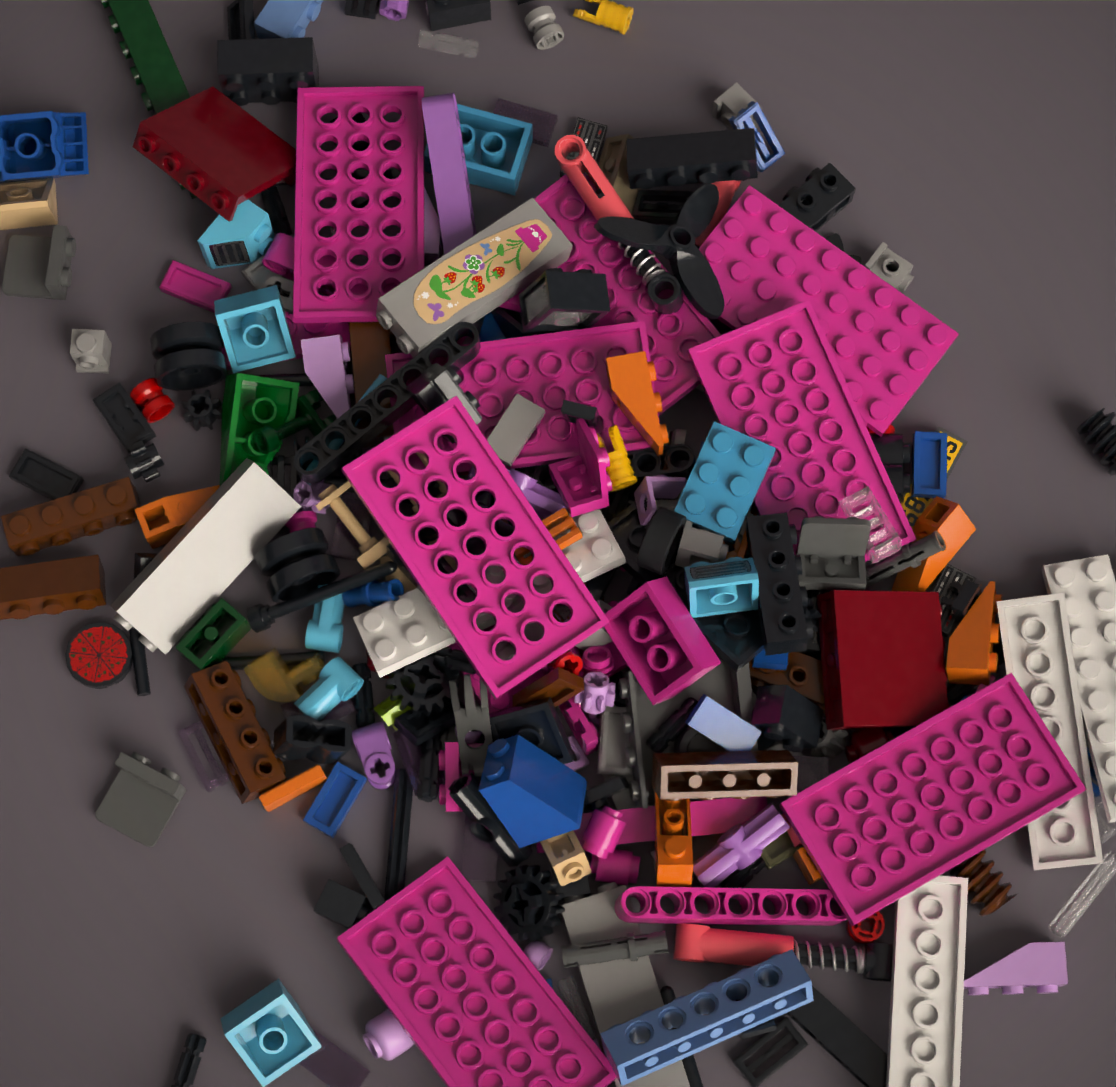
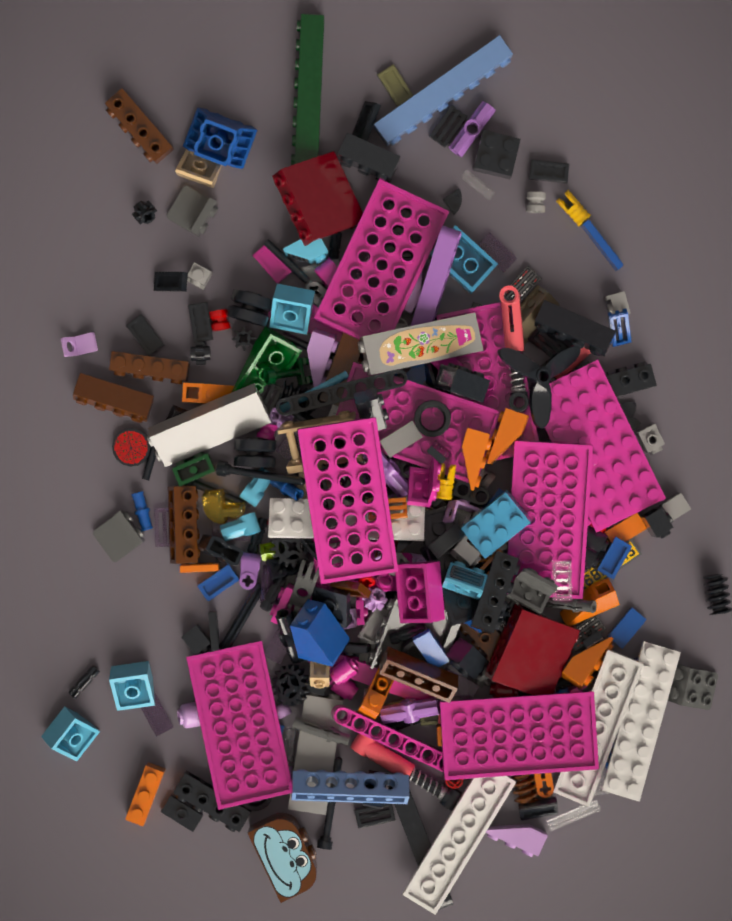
camera: 25 degrees right, 15 degrees up
none -> blue pin [131,491,153,531]
none -> black tile [153,272,188,292]
none -> black bar [263,239,310,284]
none -> black tyre [414,400,451,437]
none -> black tile [443,188,462,216]
none -> orange slope [486,408,529,465]
none -> black plate [518,797,558,821]
none -> orange beam [534,773,554,798]
none -> blue tile [581,220,624,271]
none -> orange tile [605,513,647,543]
none -> blue tile [607,607,647,649]
none -> black brick [640,507,674,539]
none -> light grey panel [659,492,691,520]

